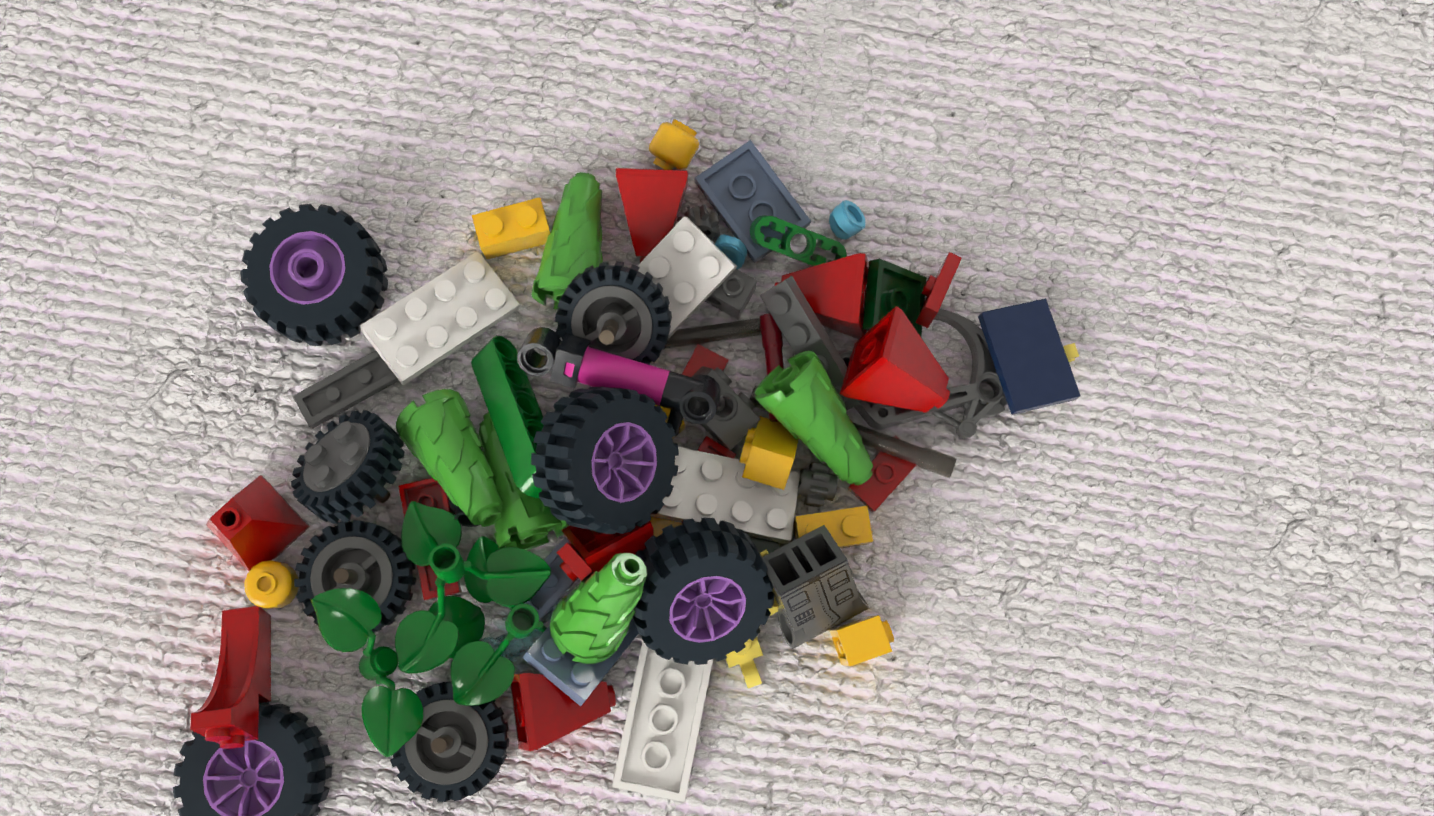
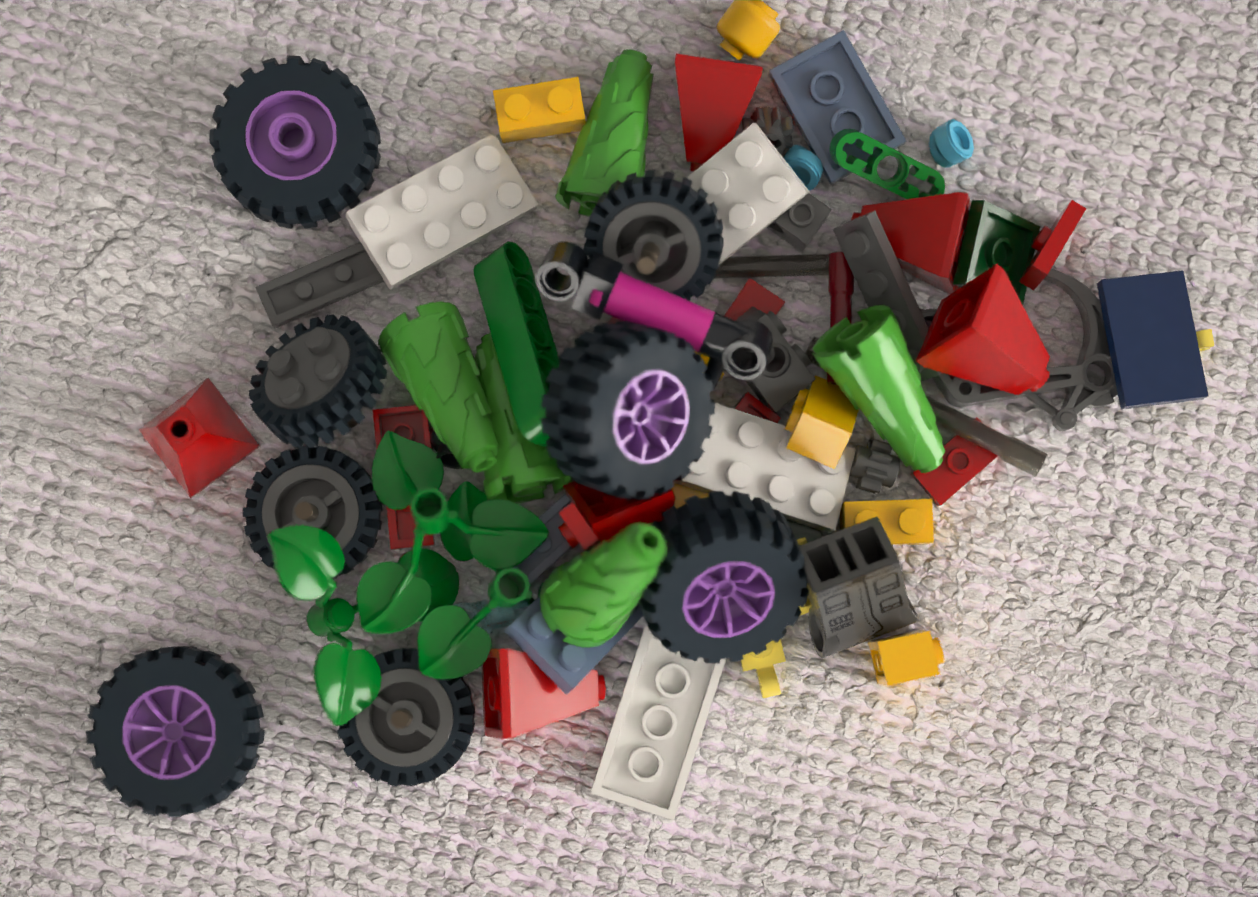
camera: 10 degrees right, 5 degrees up
red arch [190,606,271,749] -> none
yellow head [244,560,299,609] -> none

